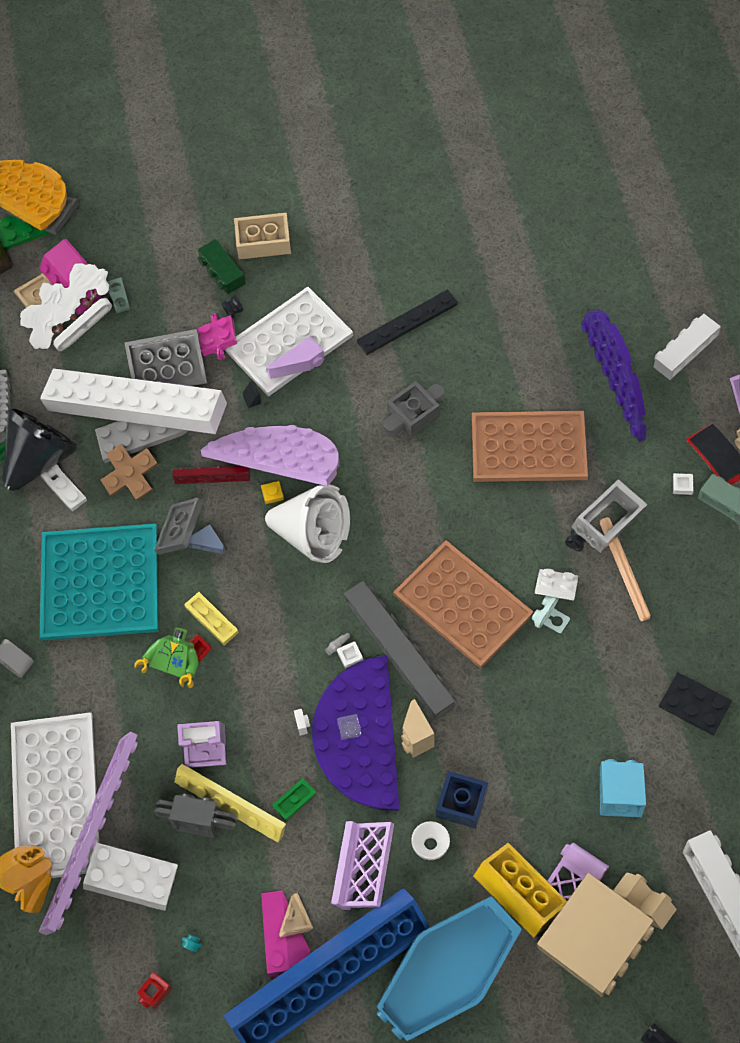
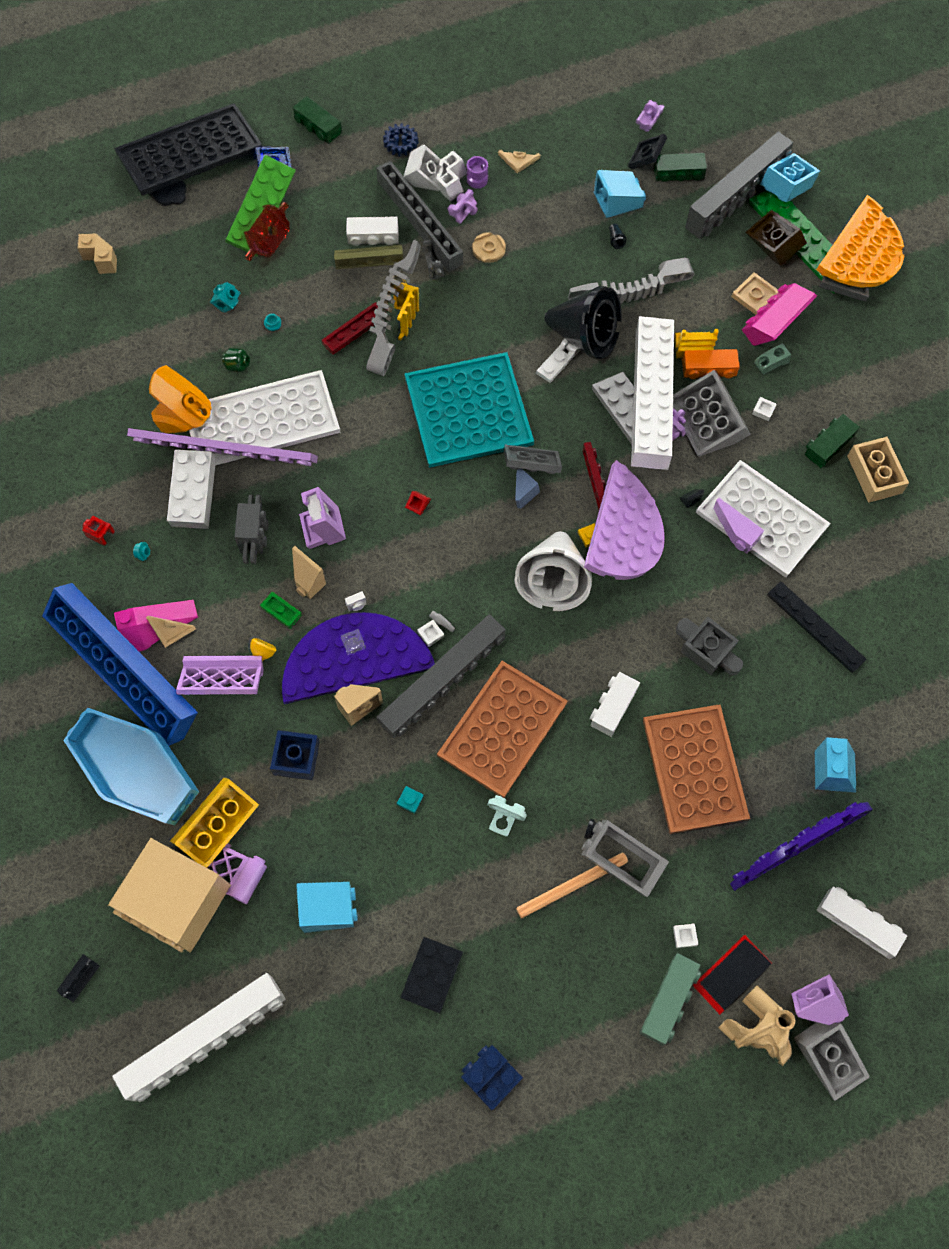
camera: 75 degrees right, 5 degrees up
white plant [20,264,112,351] -> none
medium nougat plate [101,444,159,500] -> none
bright green torso [135,628,199,688] -> none
light yellow plate [175,764,286,842] -> none
light yellow plate [184,592,239,646] -> none
dark pink plate [198,313,237,360] -> none
black wheel [222,296,243,317] -> none
white piece [411,821,450,860] -> none
white plate [535,569,578,600] -> none
tan brick [613,872,677,929] -> none
none -> yellow brick [250,638,277,661]
none -> tan slope [292,546,326,599]
none -> teal plate [397,786,424,814]
none -> white brick [590,672,640,737]
none -> yellow plate [674,329,718,358]
none -> orange brick [682,349,739,379]
none -> white plate [752,397,777,421]
none -> medium azure slope [815,738,856,793]

